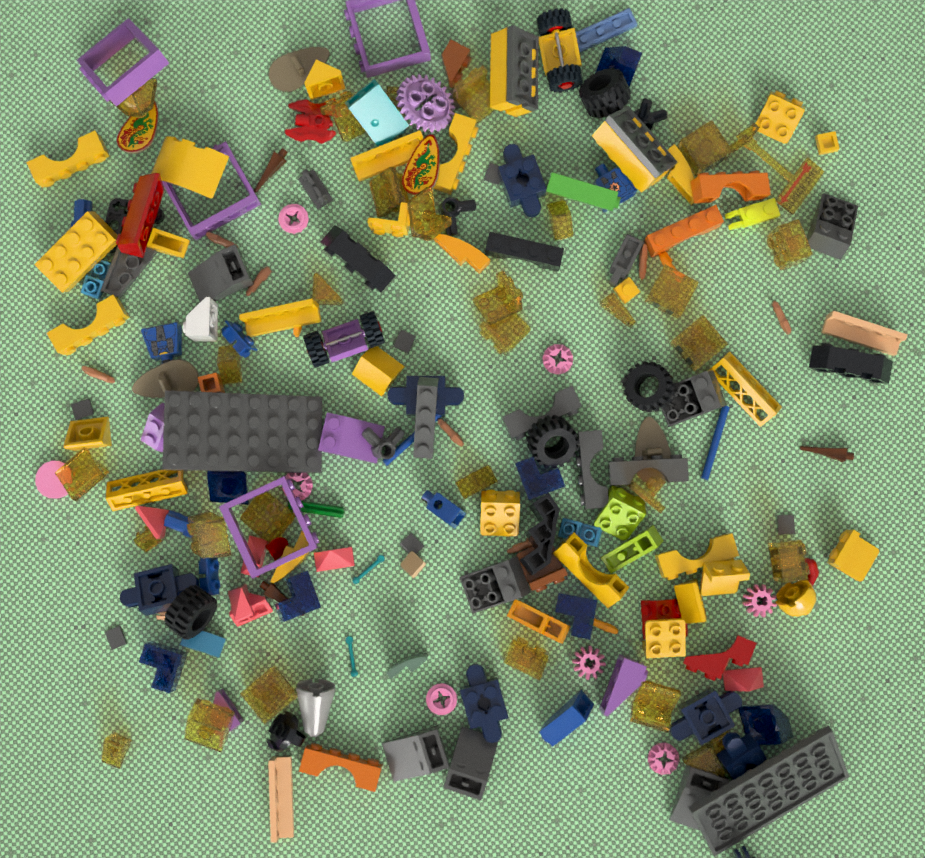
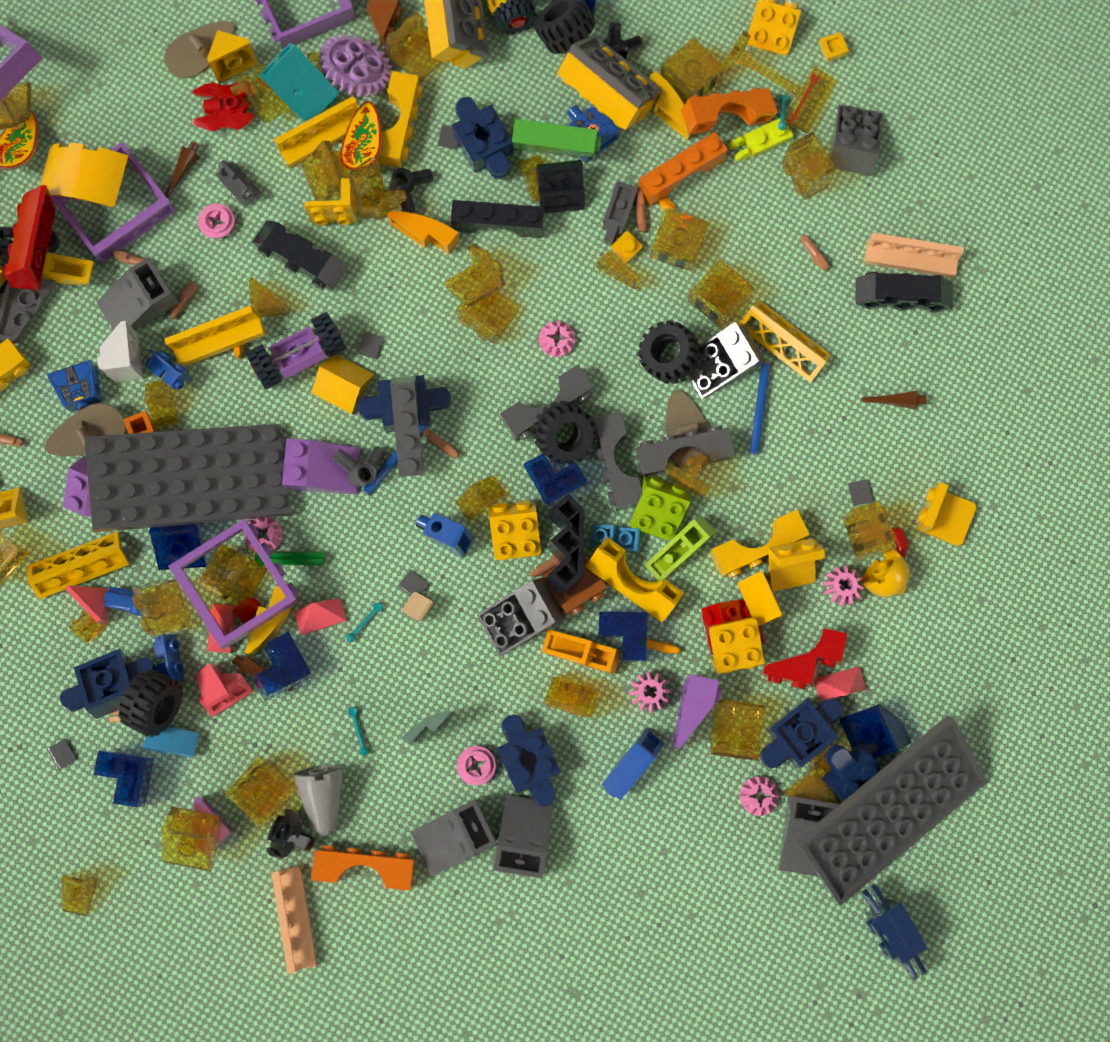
camera: 15 degrees left, 5 degrees down
none -> black slope [536,160,585,214]
none -> teal hinge [778,95,788,130]

